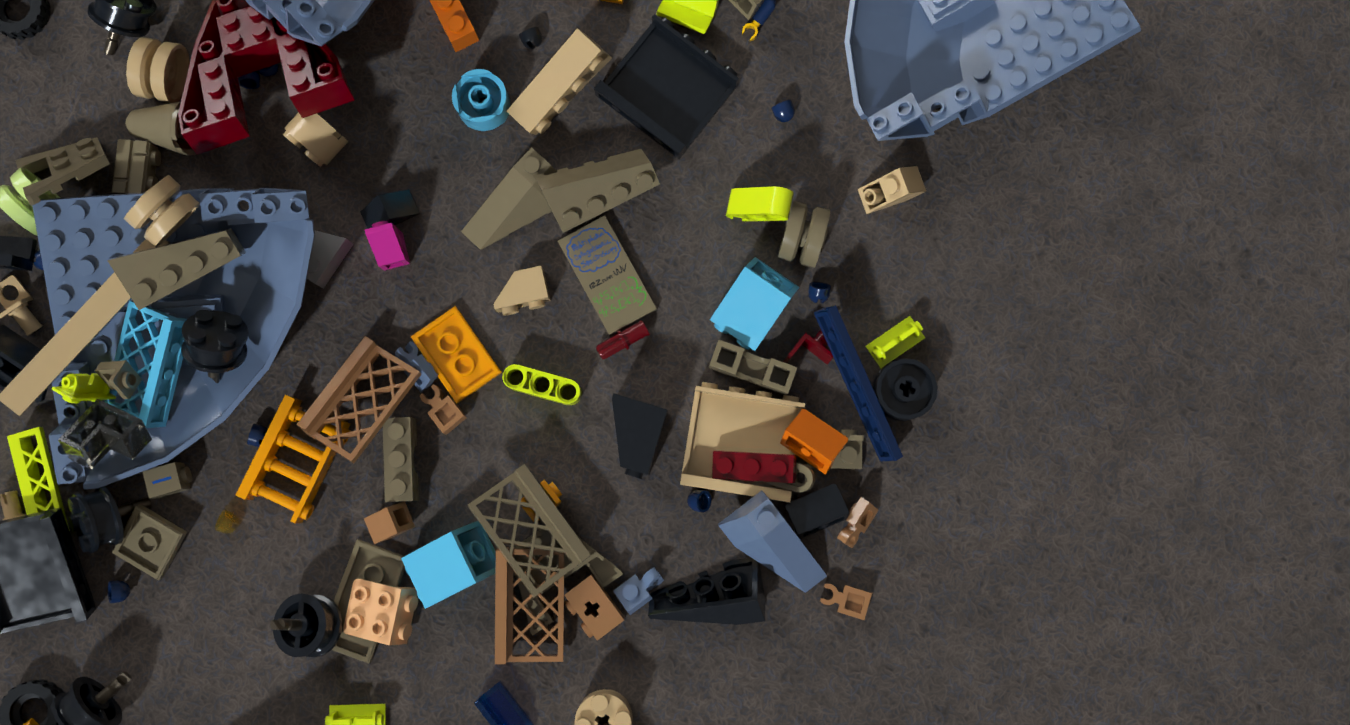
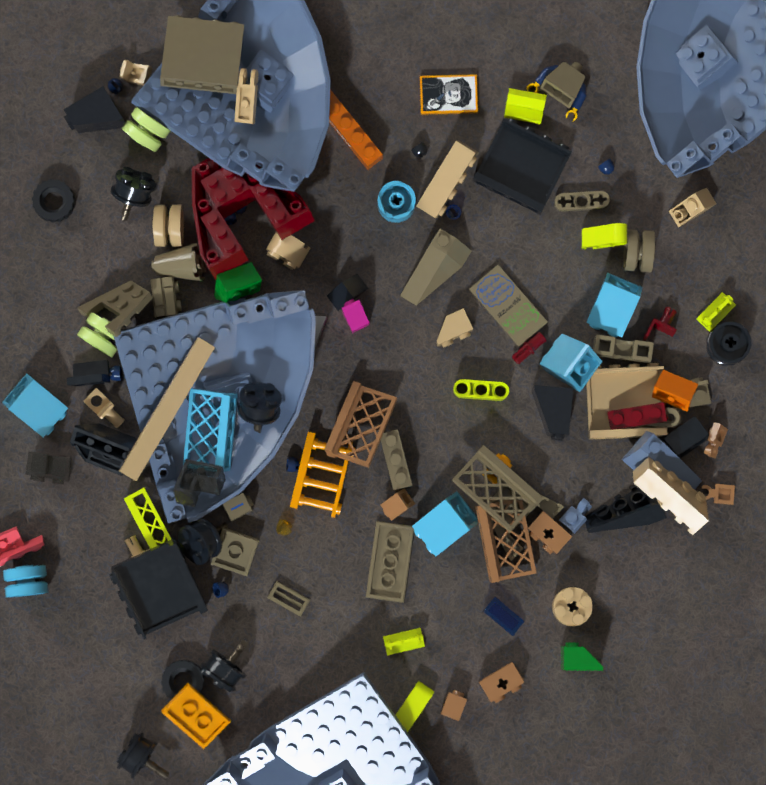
camera: 15 degrees left, 0 degrees up
neon yellow hinge [52,373,116,404] -> none
dark tan bracket [95,360,143,399] -> none
dark tan wedge [107,228,246,310] -> none
tan wheel [124,175,200,247] -> none
black wheel [270,593,342,657] -> none
light nougat bracket [343,579,418,645] -> none
sand blue plate [395,341,438,392] -> none
light orange tile [411,306,502,404] -> none
medium nougat plate [420,384,467,435] -> none
dark tan wedge [534,149,660,233] -> none
dark blue hinge [687,490,711,513] -> none
dark blue hinge [808,282,831,303] -> none
dark blue tile [814,305,903,461] -> none
none -> green slope [214,262,262,303]
none -> dark tan tile [267,581,310,617]
none -> clear blue hinge [446,204,461,220]
none -> medium azure slope [540,334,602,392]
none -> dark tan beam [554,191,610,211]
none -> wedge [633,457,709,535]

